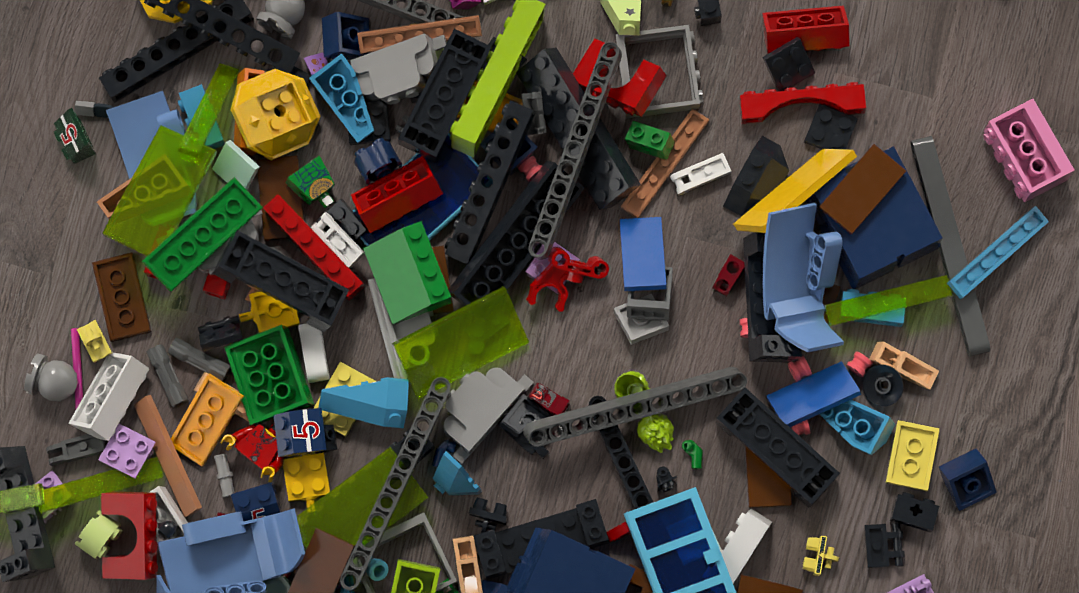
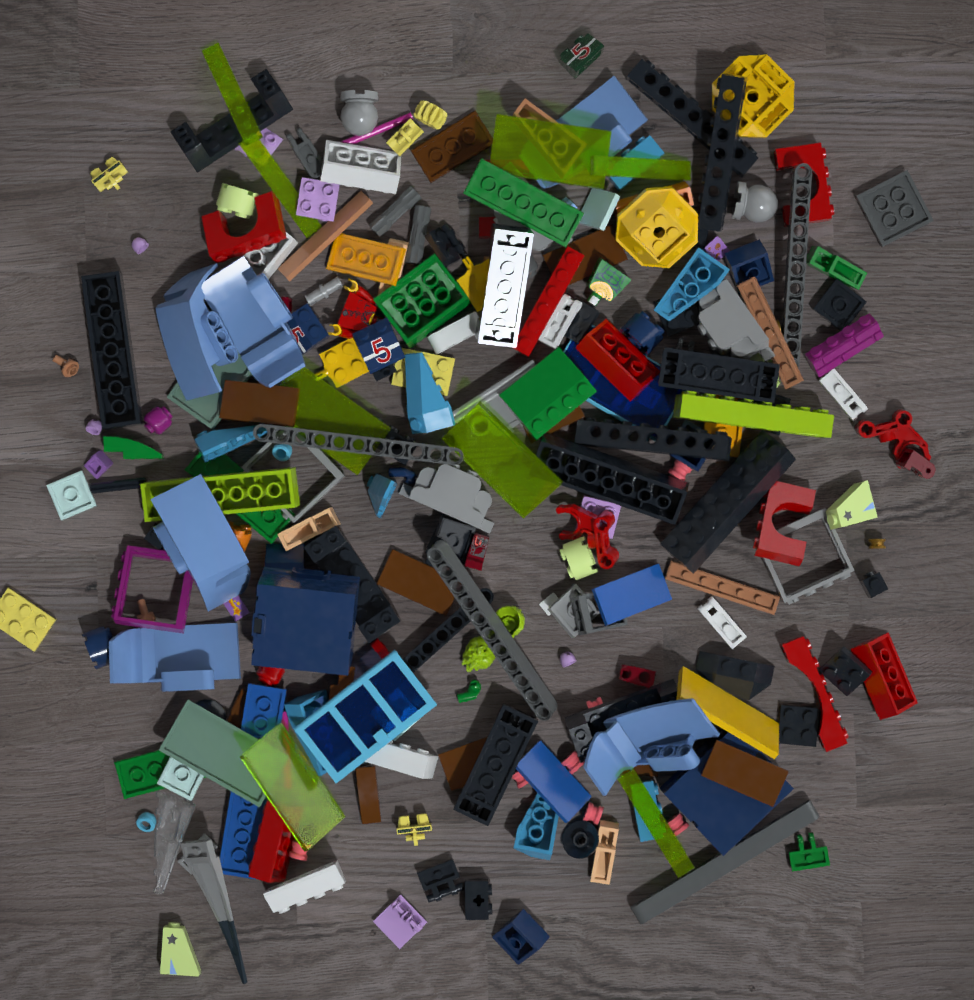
camera: 65 degrees right, 10 degrees up
piece [75,101,114,118] -> none
black hinge [158,521,176,539] -> none
black hips [468,497,508,533] -> none
dark grey hinge [522,92,546,135] -> none
dark grey beam [529,42,622,260] -> none
green brick [625,121,675,160] -> none
black hinge [656,466,677,492] -> none
light yellow plate [885,420,939,491] -> none
dark azure plate [947,206,1049,299] -> none
bright pink brick [983,99,1074,203] -> none
none -> reddish brown tile [377,549,461,616]
none -> light yellow gear [414,100,447,129]
none -> white sticker [539,593,558,616]
none -> yellowish green brick [560,536,598,580]
none -> lavender hinge [560,652,577,668]
none -> coral wheel [665,813,689,837]
none -> green hinge [788,832,830,872]

